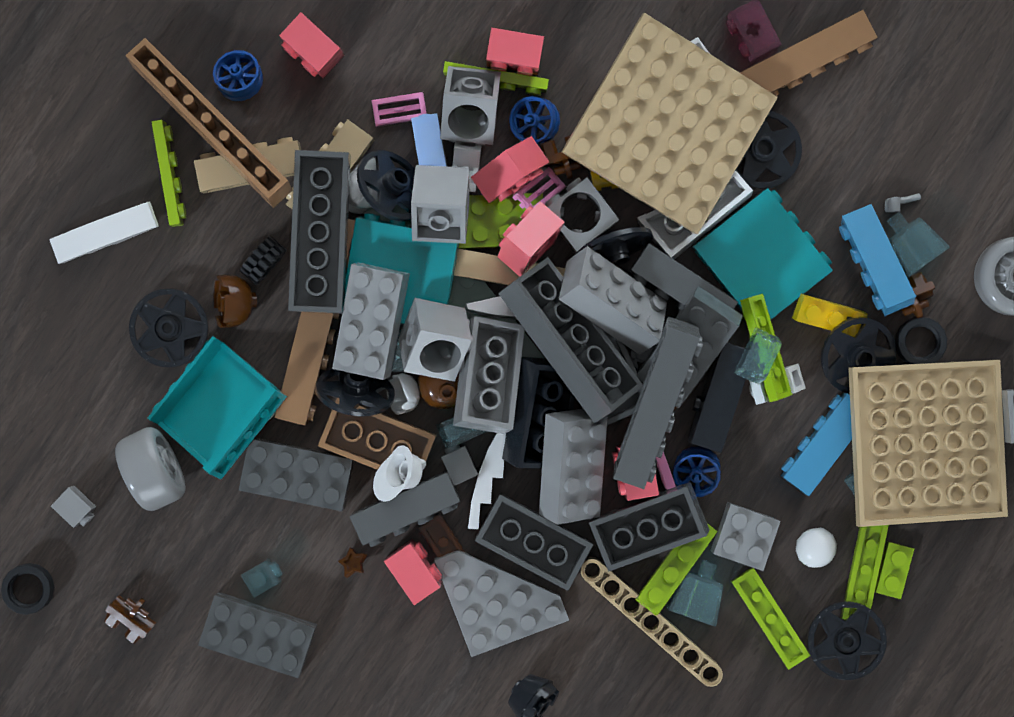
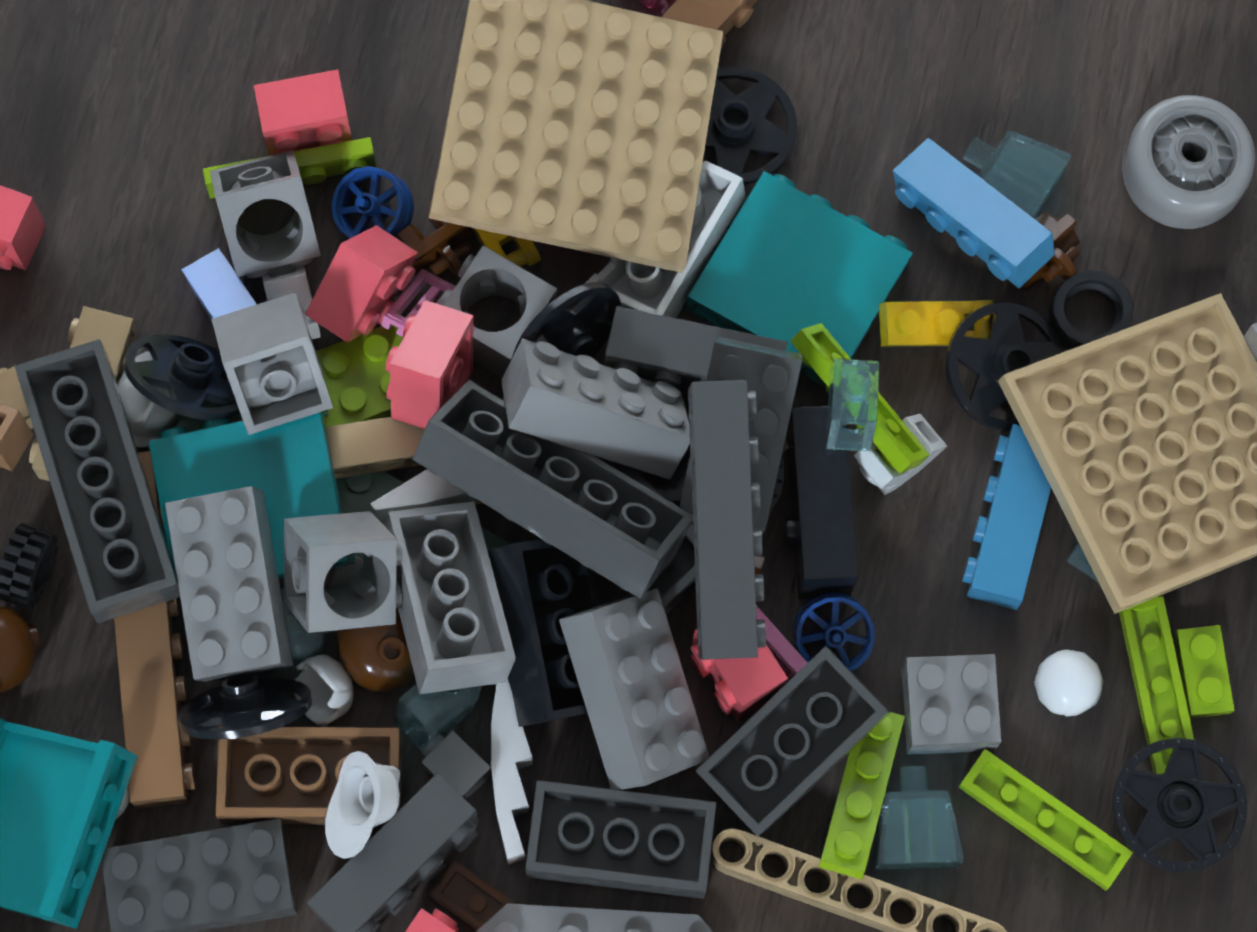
camera: 25 degrees left, 15 degrees down
bright pink tile [371,92,427,127] -> none
light grey hand [885,193,921,212] -> none

